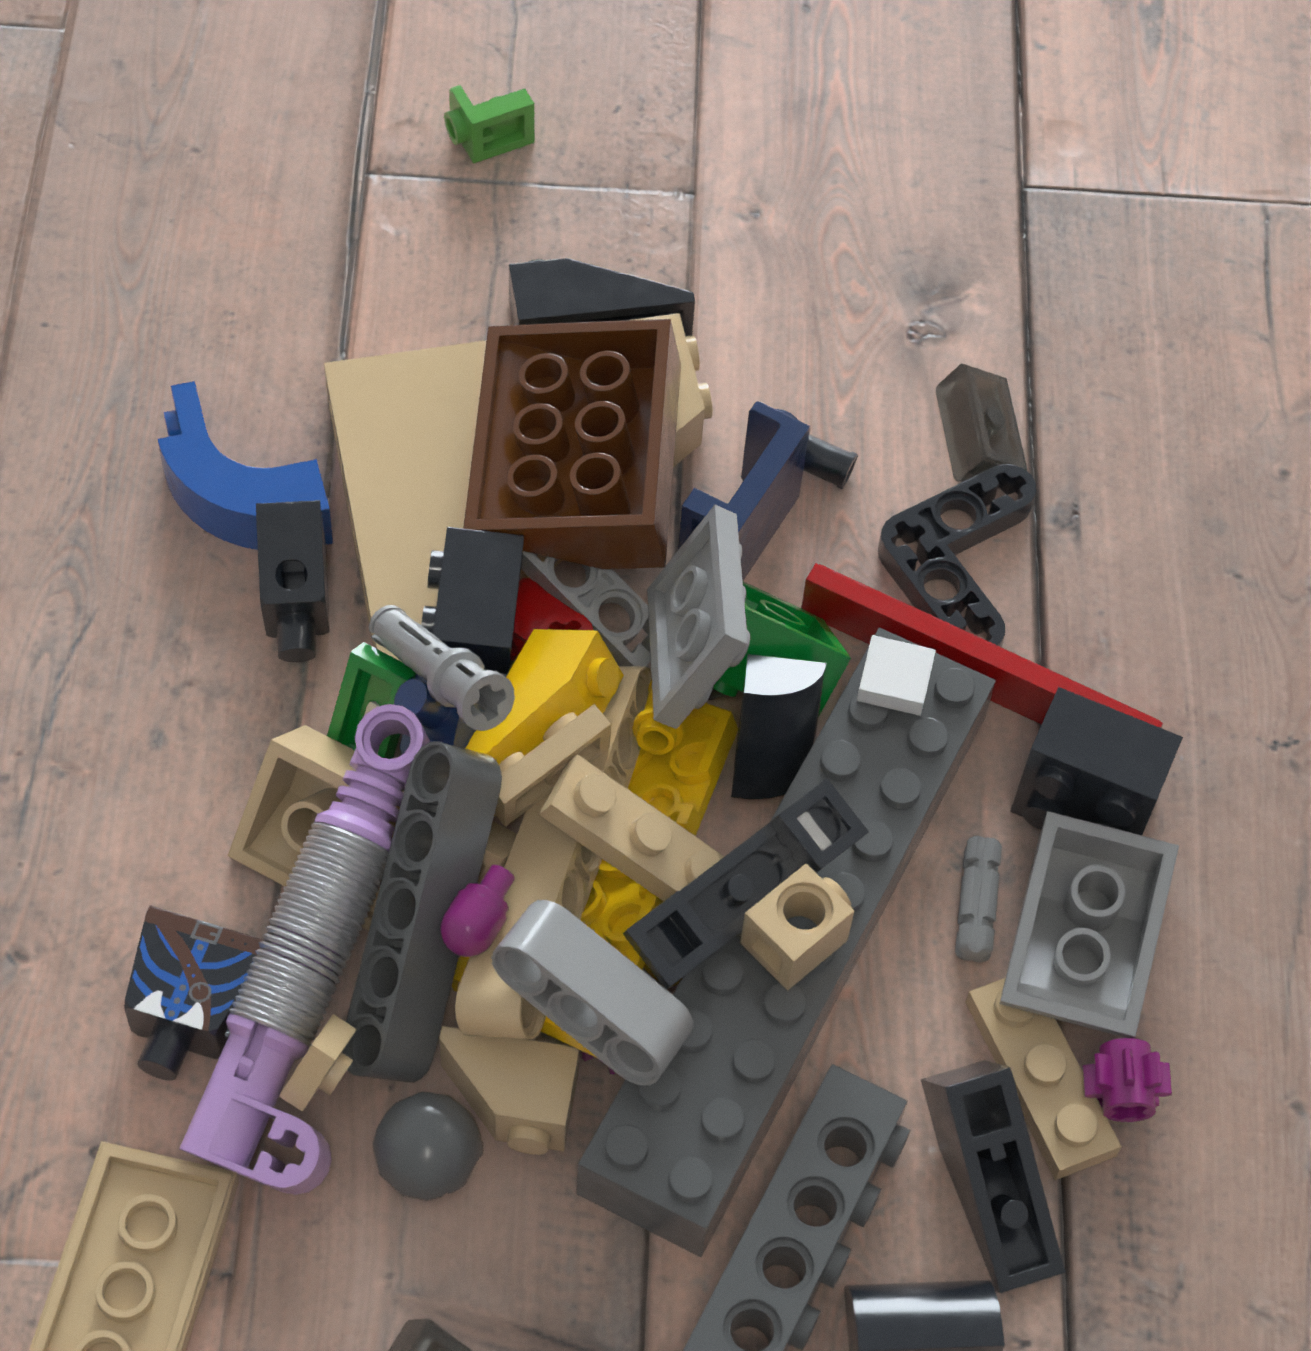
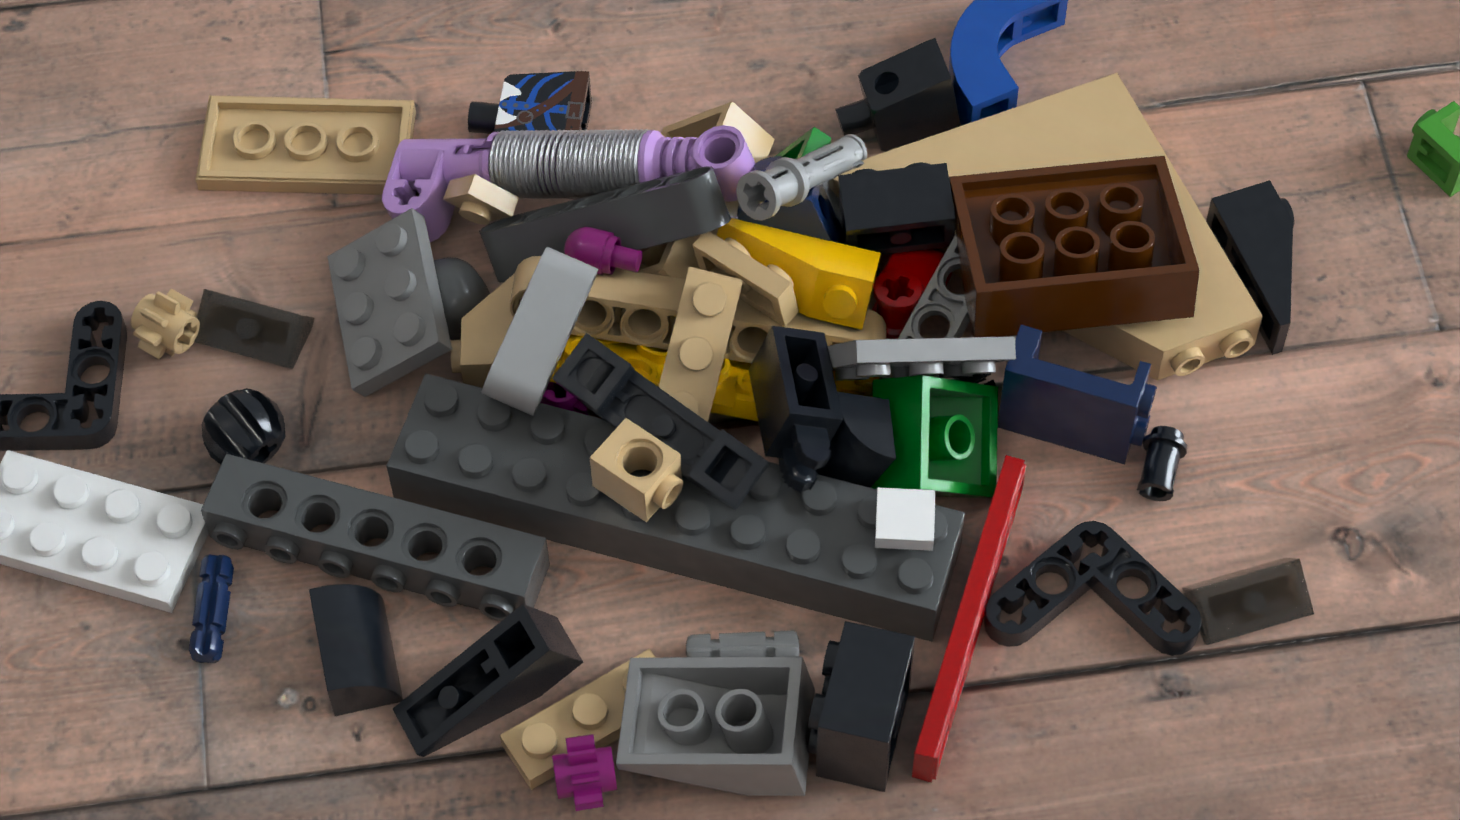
camera: 85 degrees right, 0 degrees up
none -> light grey plate [327,208,452,397]
none -> black hinge [748,326,843,493]

